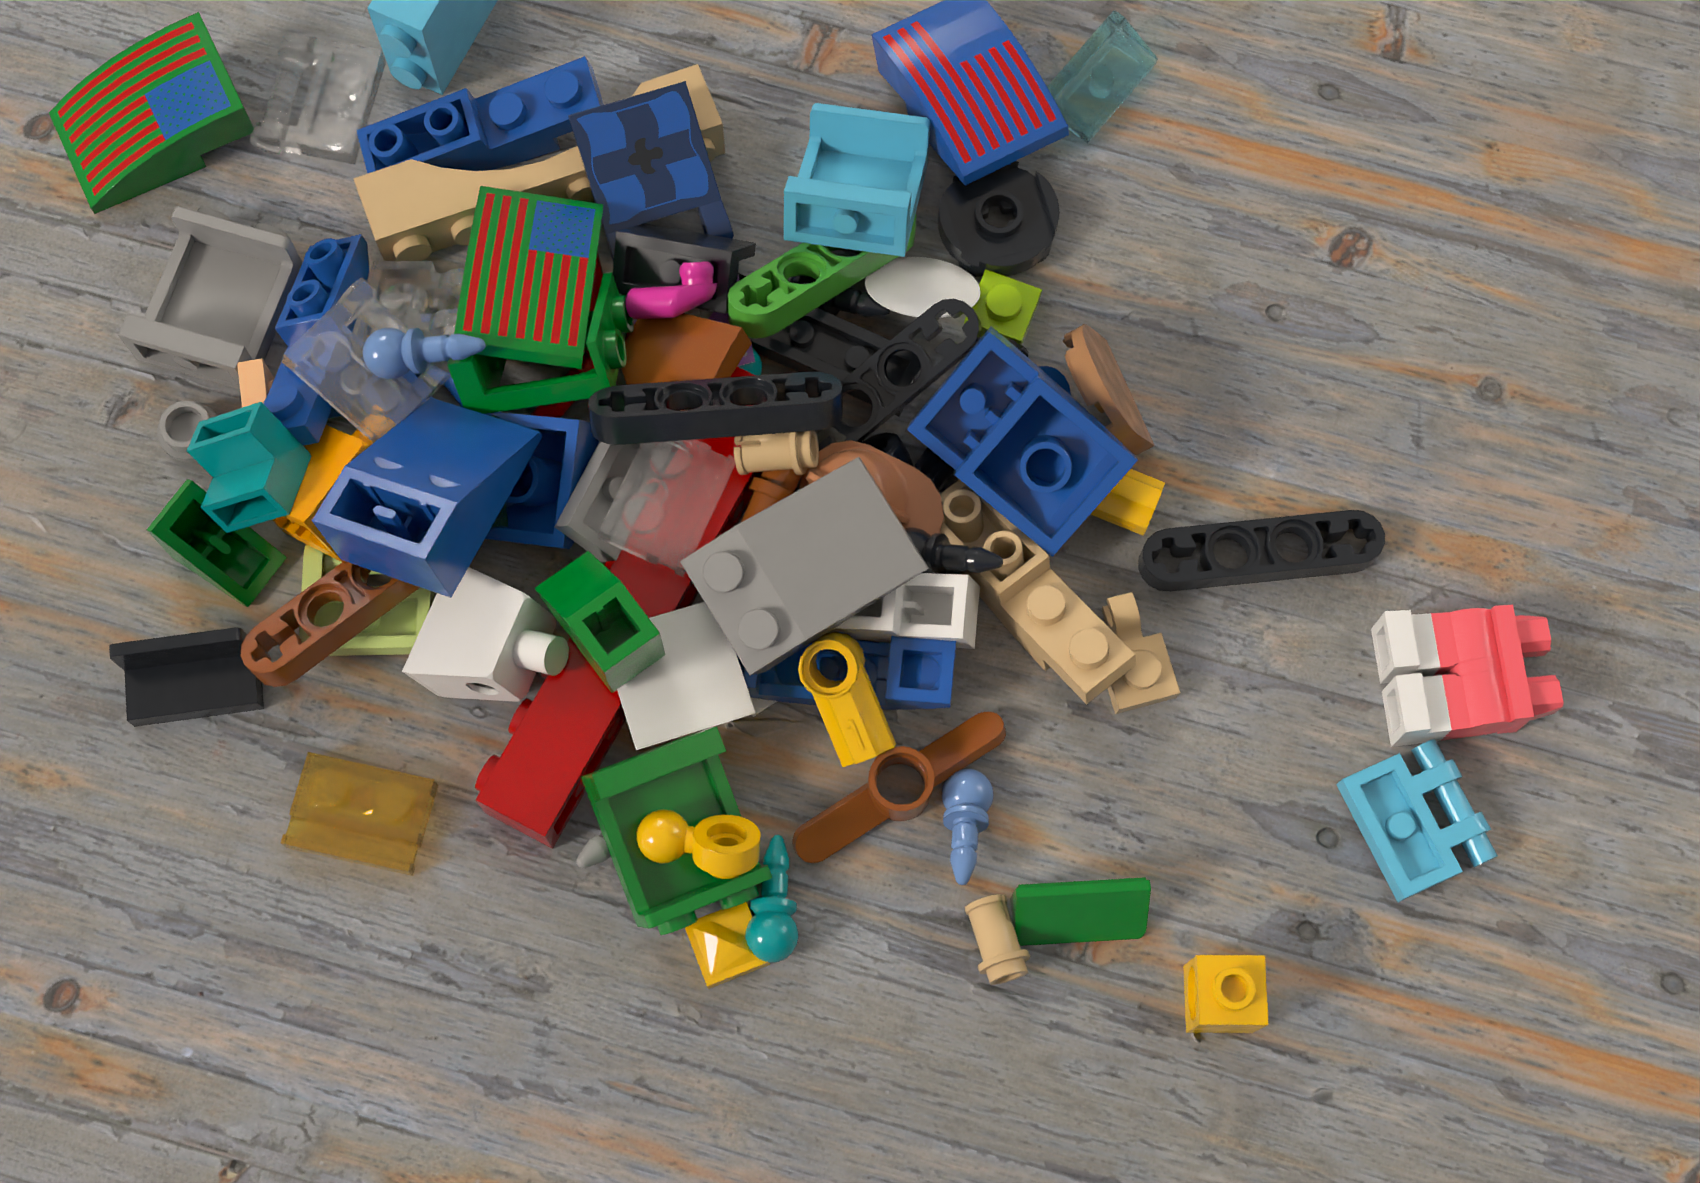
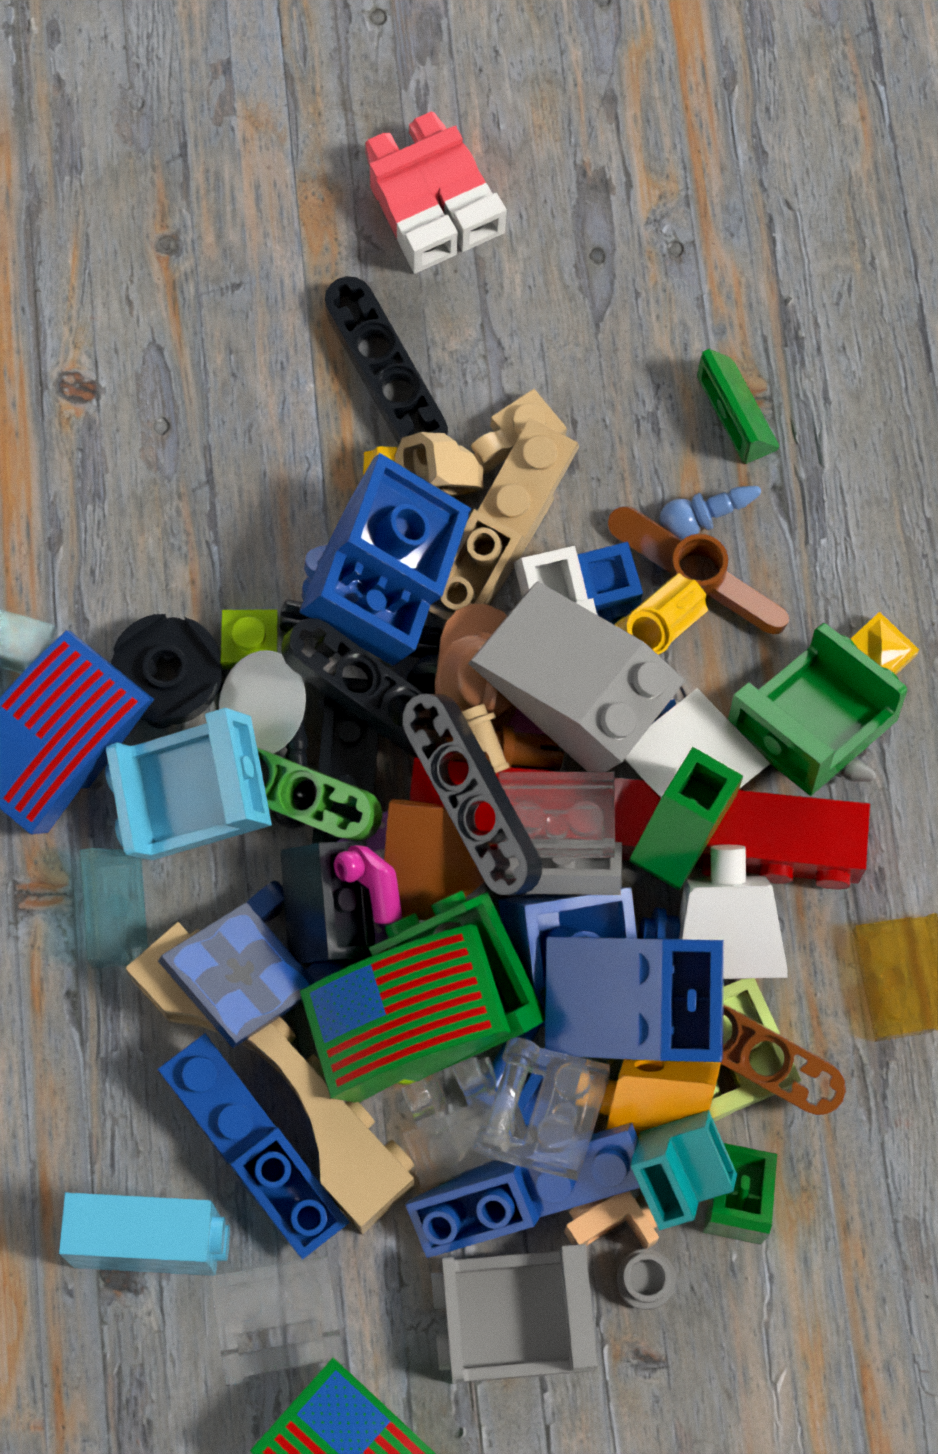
camera: 110 degrees left, 0 degrees up
black panel [109,627,264,727] -> none
medium blue bar [363,328,485,379] -> none
yellow plate [637,809,761,879] -> none
teal bar [745,835,799,963] -> none
black bar [905,527,1003,574] -> none
tan pin [965,894,1030,985] -> none
medium nougat tile [1063,324,1155,455] -> none
yellow brick [1183,955,1269,1033] -> none
medium azure plate [1336,739,1498,902] -> none
none -> clear light blue slope [80,848,148,969]
none -> tan rock [395,432,484,496]
none -> blue plate [638,907,680,939]

